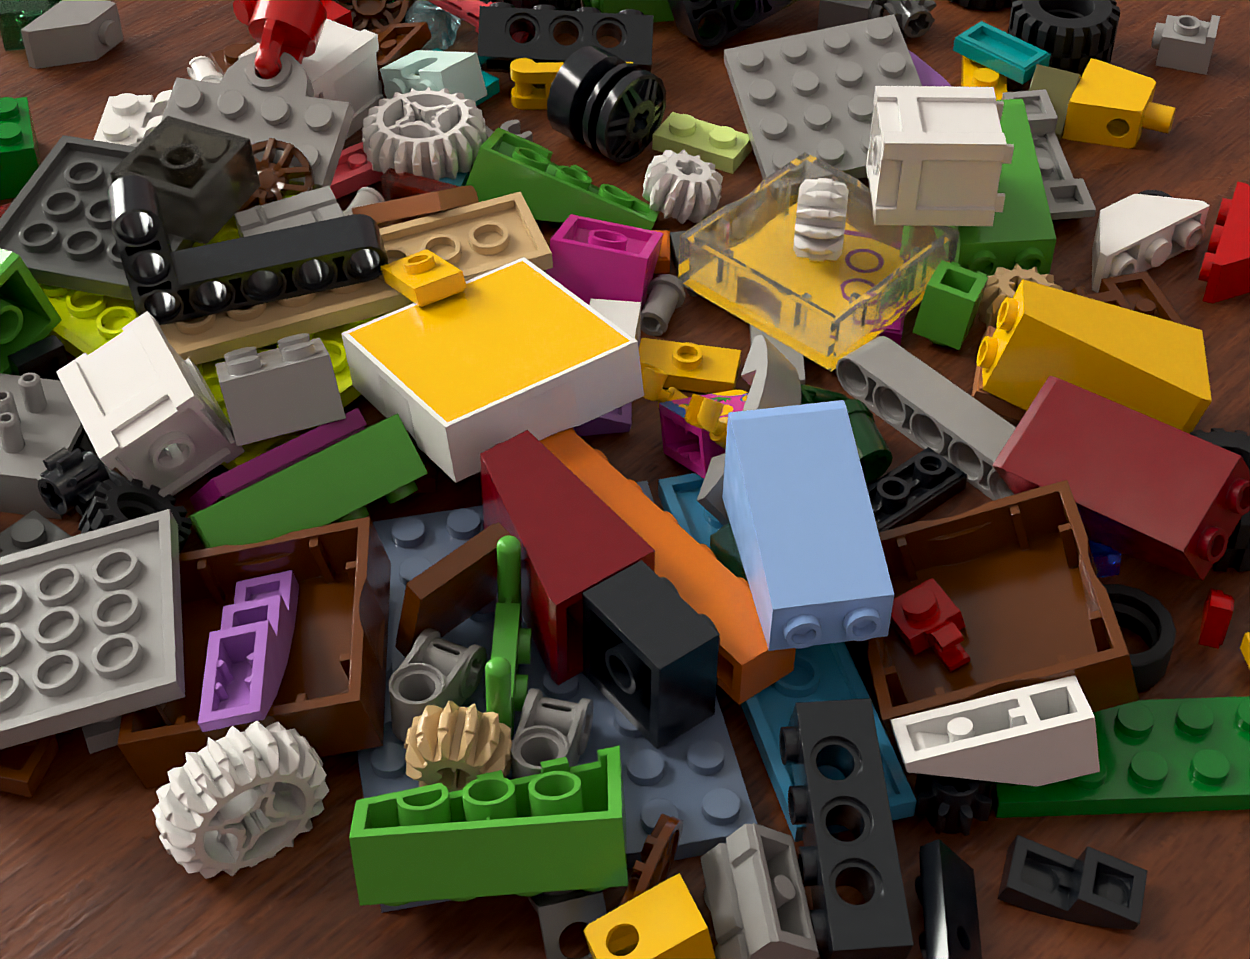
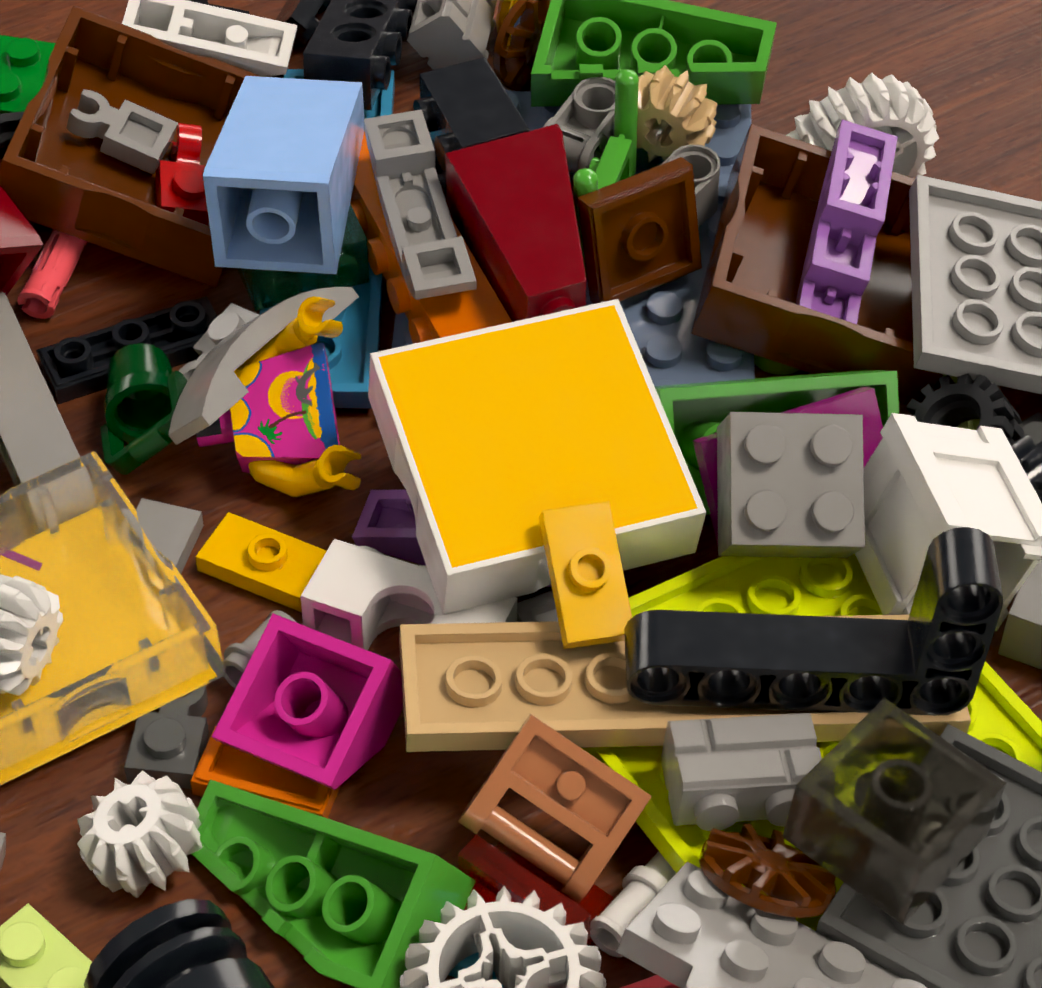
camera: 165 degrees left, 5 degrees up
none -> light grey plate [66,89,178,175]
none -> light grey slope [364,110,477,300]

